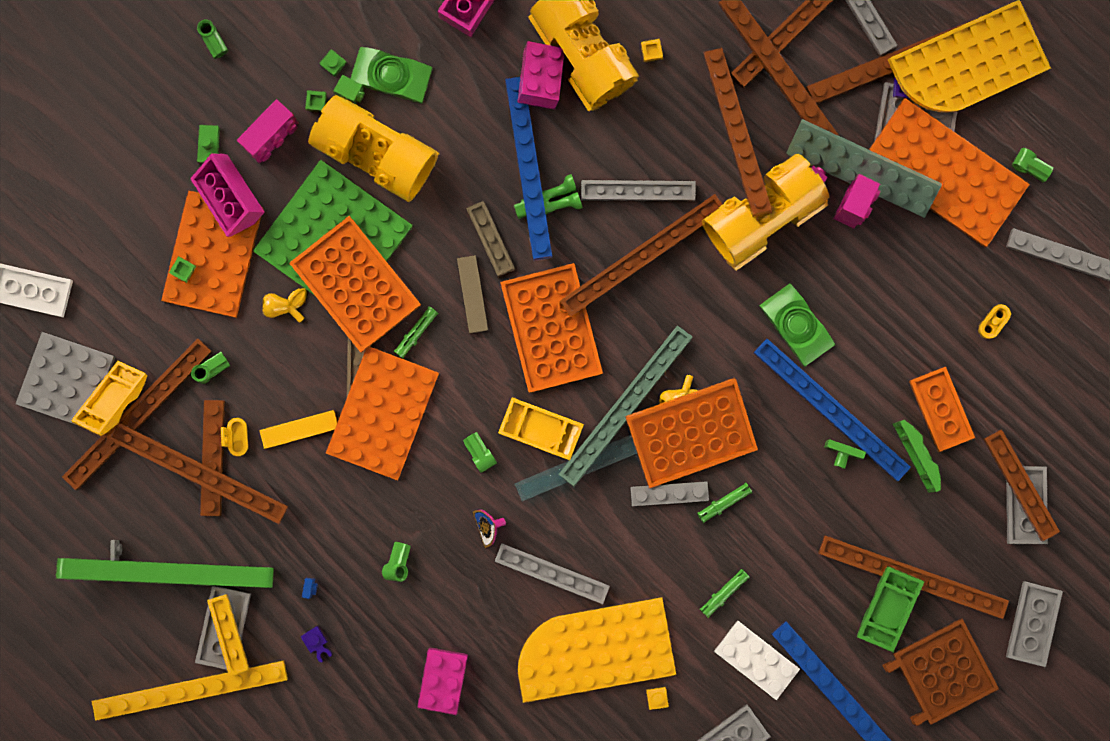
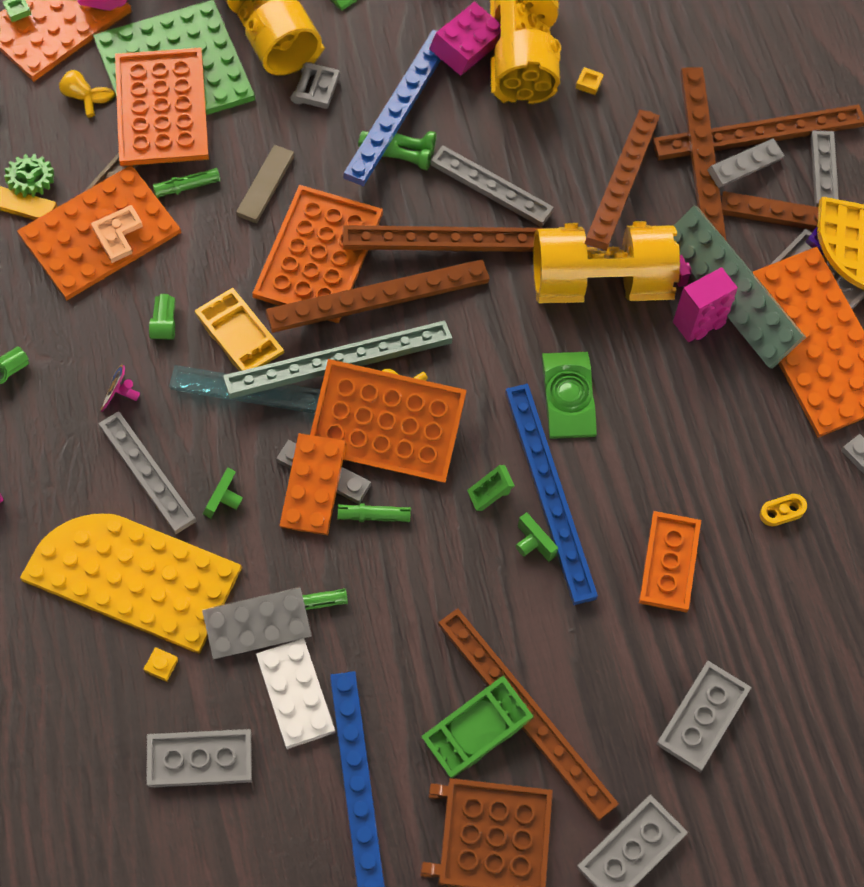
camera: 30 degrees right, 20 degrees down
dark tan tile [466,201,515,278] -> none
bright green slope [893,420,941,493] -> none
dark orange plate [983,429,1060,541] -> none
none -> bright green gear [4,154,54,197]
none -> light nougat plate [91,205,143,263]
none -> light grey plate [202,587,312,659]
none -> bright green tile [203,467,243,519]
none -> dark orange plate [266,259,490,333]
none -> orange plate [279,433,346,536]
none -> light grey plate [291,63,340,109]
none -> bright green tile [467,465,515,511]
none -> light grey plate [707,138,785,188]

